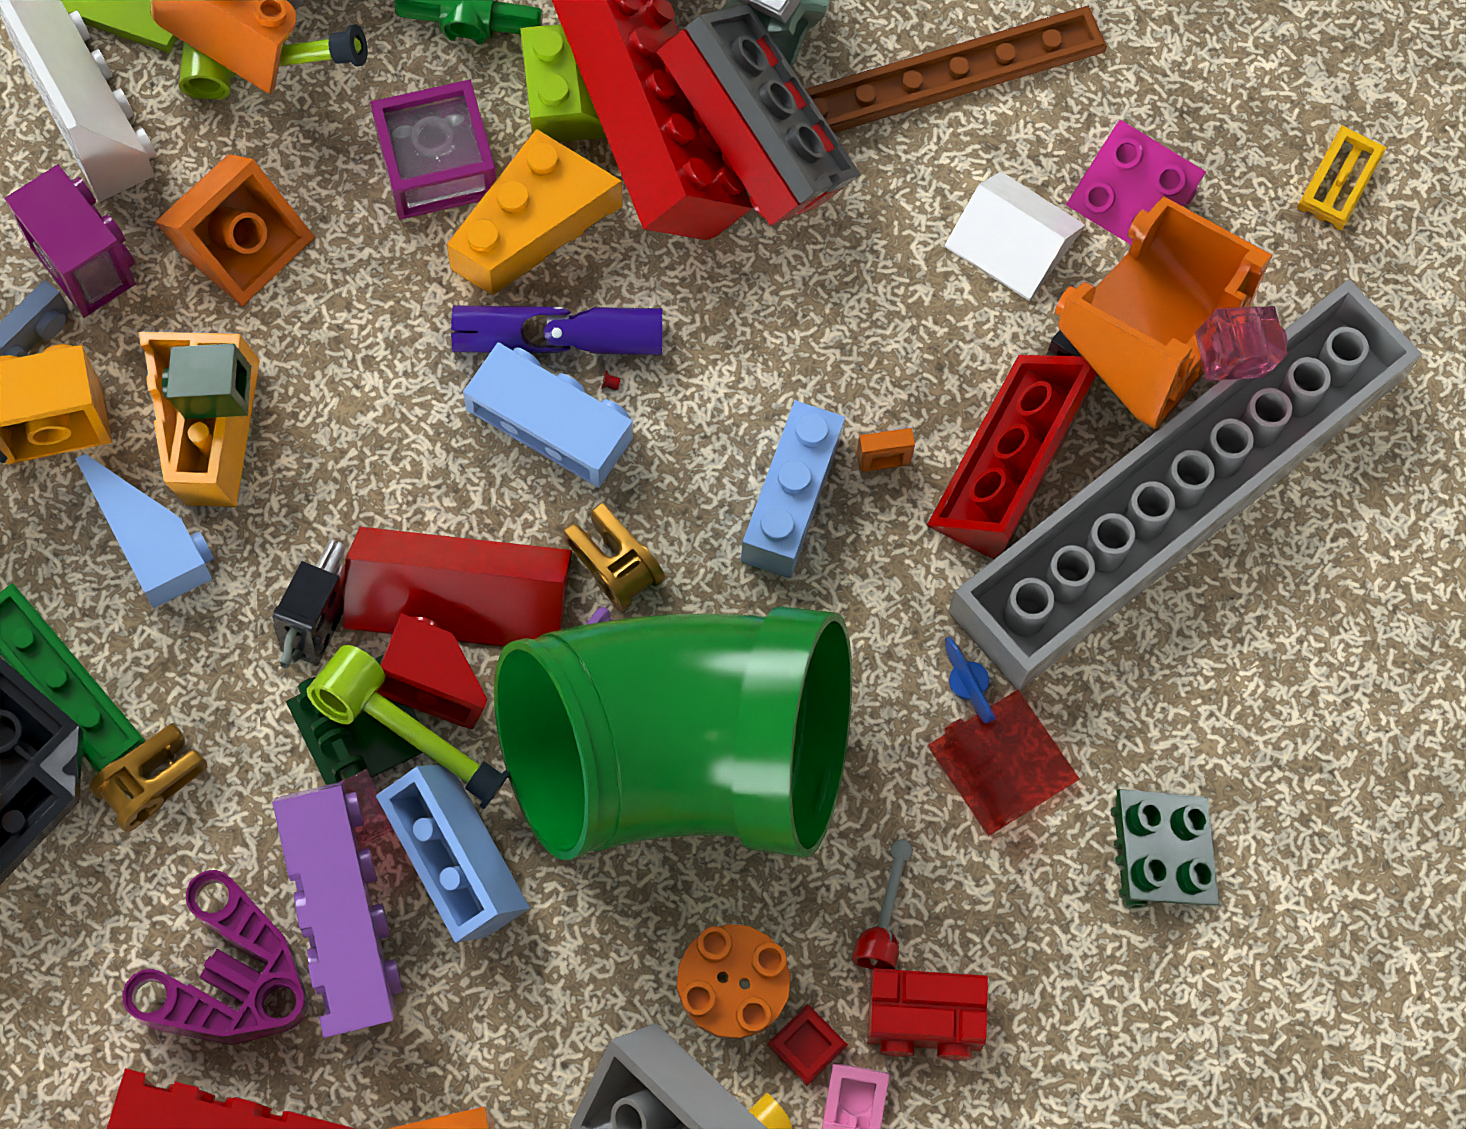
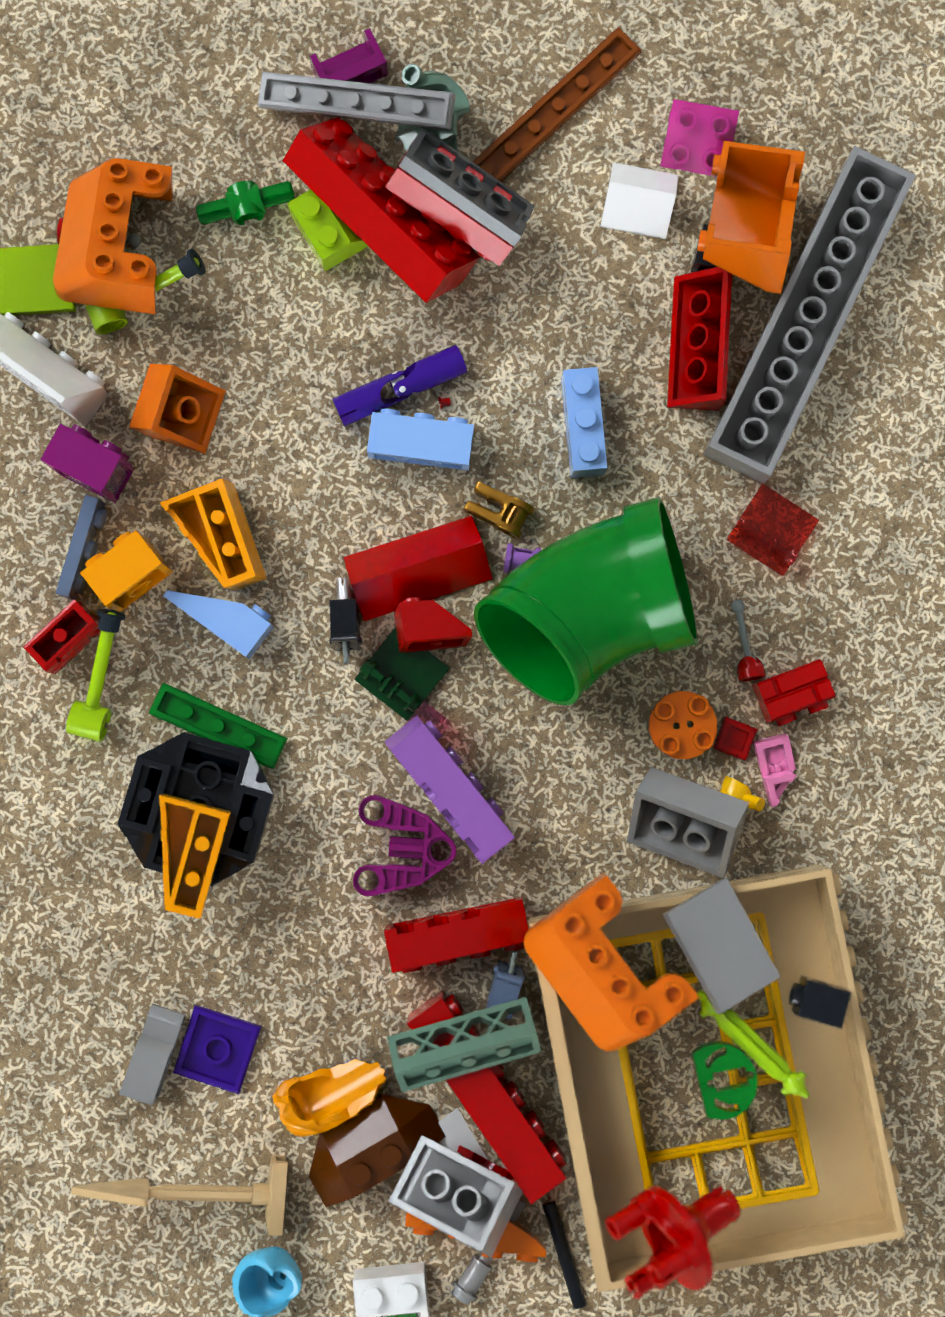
camera: 25 degrees left, 15 degrees up
pearl gold piece [89,723,208,832] -> none
brick [162,343,251,419] -> none
lime piece [307,645,510,809] -> none
piece [370,79,496,220] -> none
light blue brick [376,765,530,943] -> none
light orange wedge [446,129,623,296] -> none
orange tile [856,428,915,472] -> none
blue piece [945,636,997,724] -> none
hinge [1110,789,1219,909] -> none
clear pink brick [1195,306,1288,381] -> none
yellow tile [1296,125,1387,231] -> none

